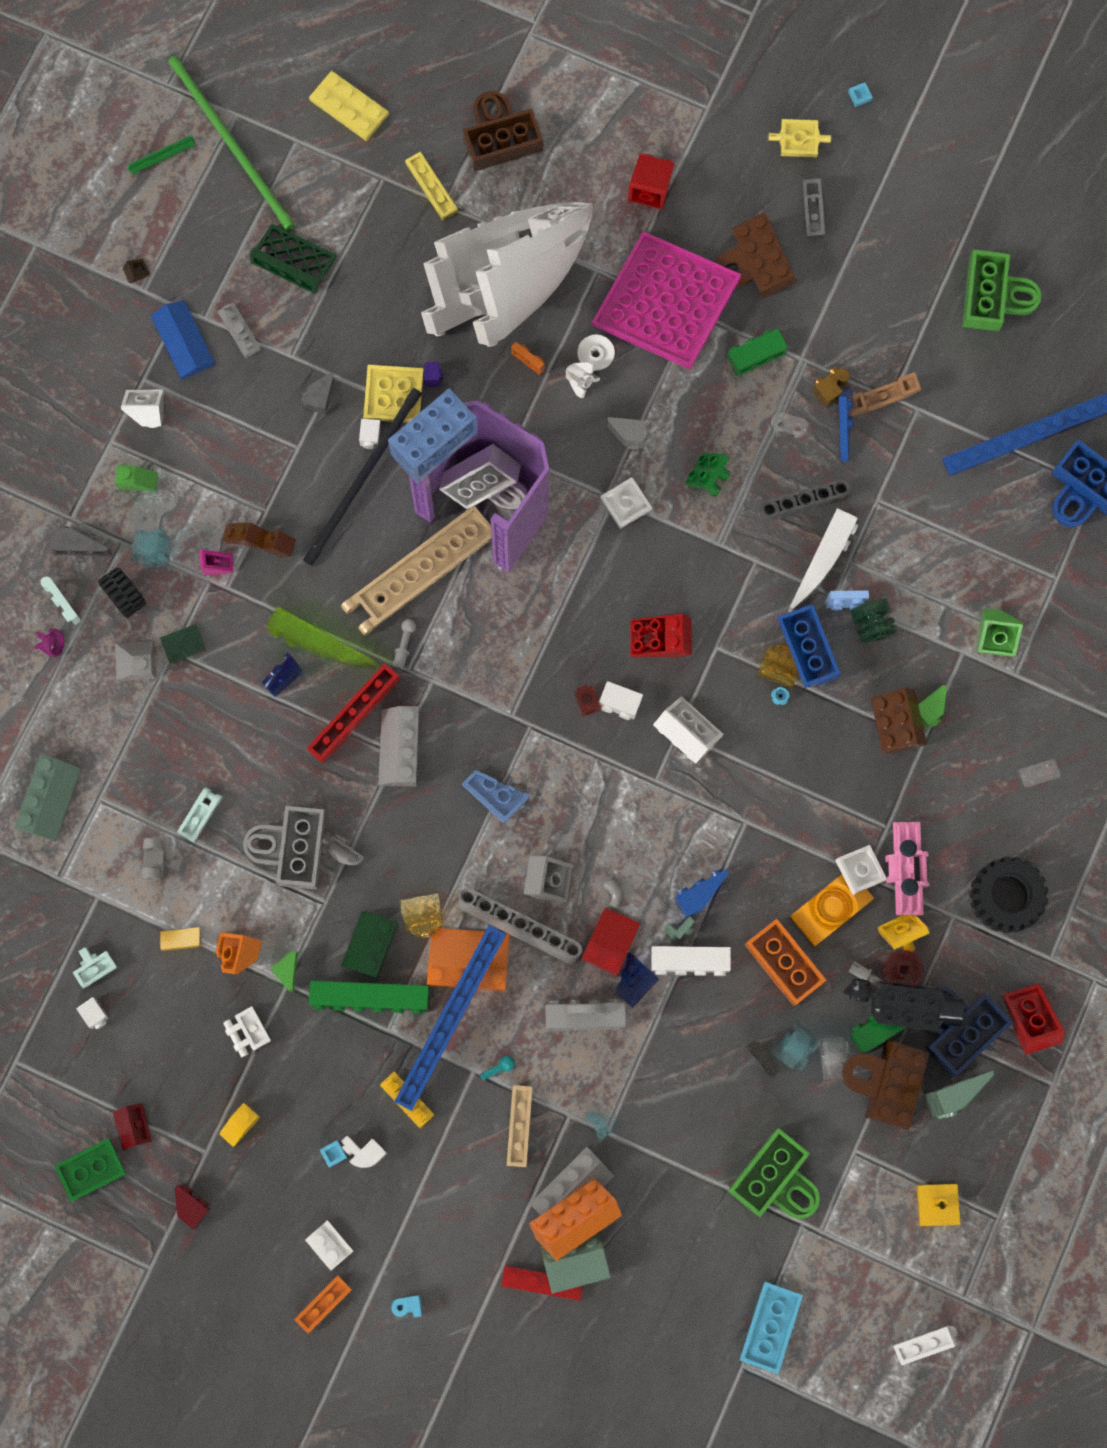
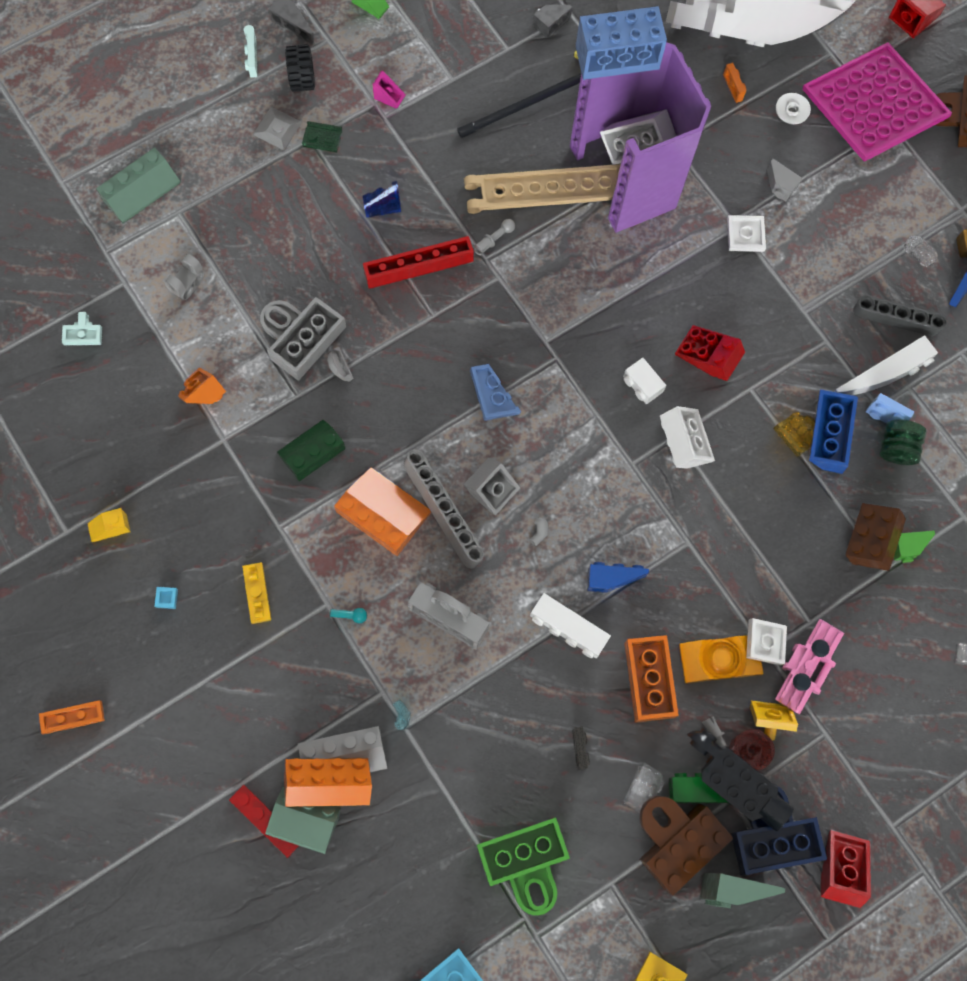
camera: 30 degrees right, 5 degrees down
magenta piece [35,628,64,657] -> none
white brick [76,997,109,1029] -> none
dark red panel [113,1103,152,1150] -> none
clear light blue brick [132,530,171,567] -> none
yellow slope [160,927,202,951] -> none
dark red slope [175,1184,211,1229] -> none
light aqua plate [177,787,223,843] -> none
reddish brown arch [223,522,296,557] -> none
white plate [223,1006,271,1058] -> none
clear neon green slope [266,606,377,669] -> none
bright green slope [271,951,298,992] -> none
white plate [306,1220,353,1271] -> none
green brick [309,981,429,1014] -> none
white brick [341,1136,387,1168] -> none
white brick [359,419,381,449] -> none
light grey slope [378,706,420,787] -> none
medium azure leg [391,1295,423,1317] -> none
blue plate [394,925,506,1111] -> none
clear yellow slope [400,893,443,938] -> none
tan plate [506,1085,532,1167] -> none
white brick [566,362,600,399] -> none
clear red brick [574,685,601,717] -> none
red slope [581,908,641,977] -> none
clear blue slope [615,952,659,1008] -> none
sand green bracket [664,916,695,941] -> none
green plate [685,453,731,497] -> none
green brick [727,329,788,377] -> none
medium azure plate [771,687,790,705] -> none
clear light blue brick [774,1025,819,1071] -> none
black tyre [970,857,1049,933] -> none

